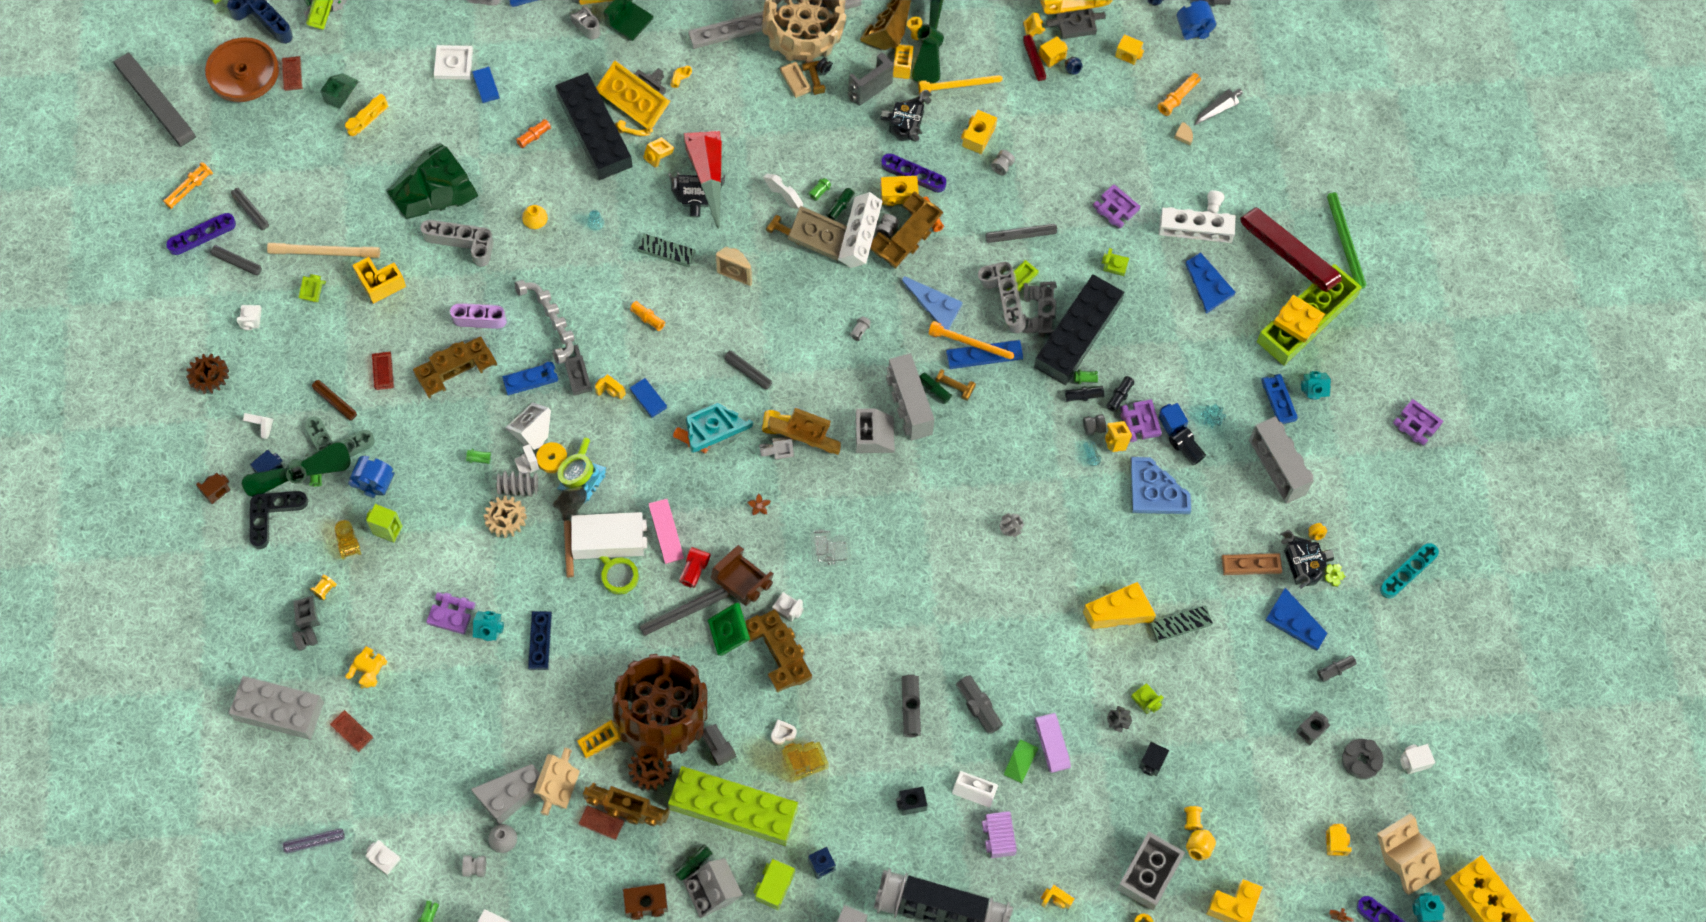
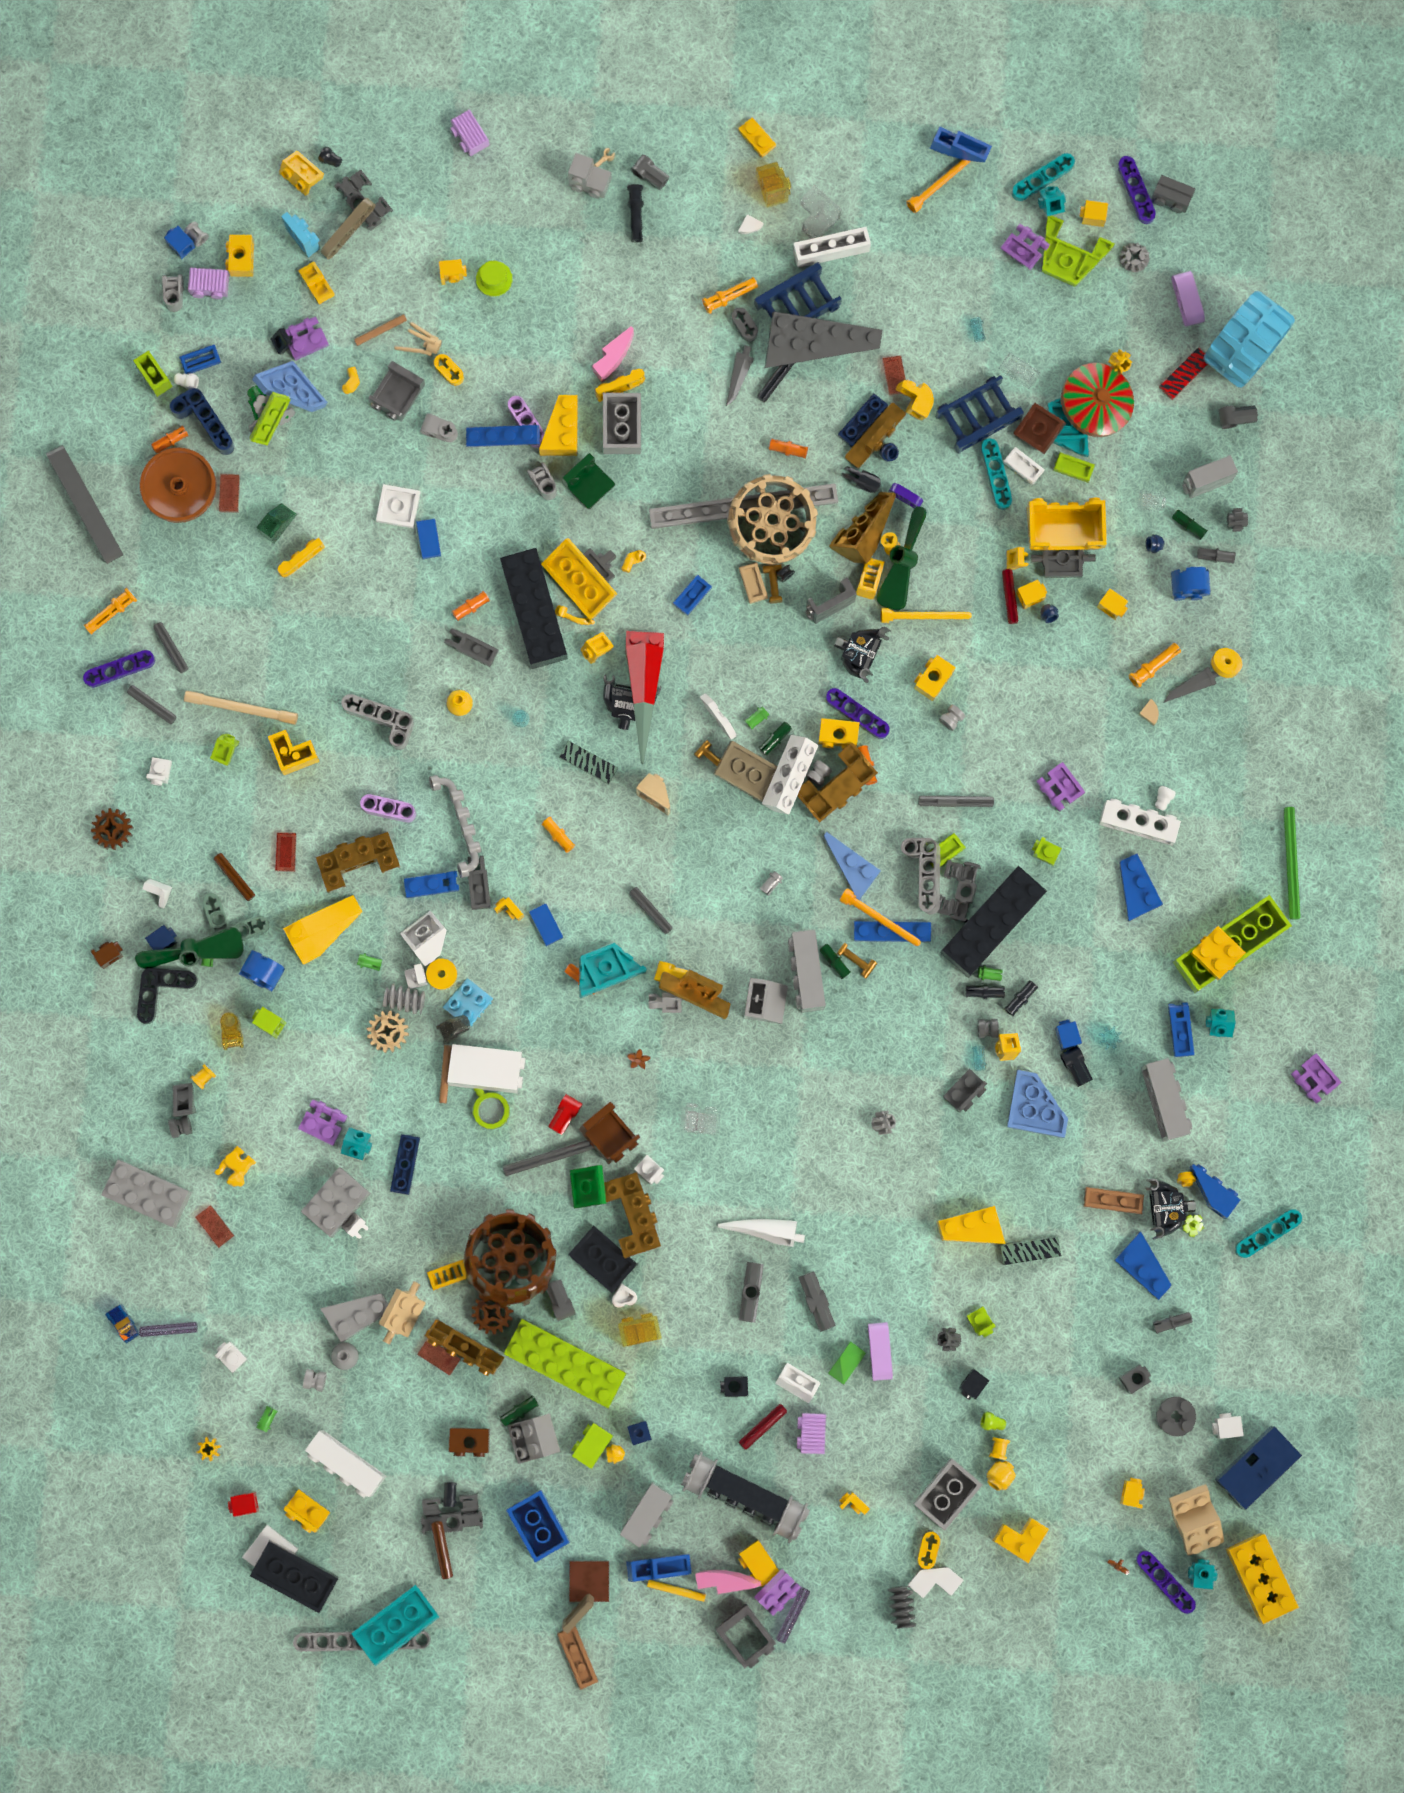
camera: 10 degrees right, 15 degrees up
dark green wedge [387,143,478,219] -> none
lime piece [557,437,594,488] -> none
bright pink slope [649,499,684,564] -> none
medium lavender plate [1120,399,1162,442] -> none
dark red beam [1240,207,1342,292] -> none
none -> clear blue leg [105,1304,140,1344]
none -> orange axle [151,425,189,453]
none -> yellow wedge [283,895,362,965]
none -> light grey brick [301,1167,371,1238]
none -> white tile [342,1212,368,1238]
none -> dark grey hinge [444,628,499,667]
none -> black plate [568,1225,637,1293]
none -> yellow plate [606,1444,625,1464]
none -> blue plate [673,575,712,616]
none -> white piece [718,1219,805,1247]
none -> dark red axle [739,1404,787,1450]
none -> dark grey bracket [943,1069,987,1113]
none -> lime piece [980,1412,1006,1431]
none -> blue slope [1189,1164,1241,1219]
none -> yellow piece [1211,648,1242,678]
none -> dark blue brick [1215,1426,1302,1510]

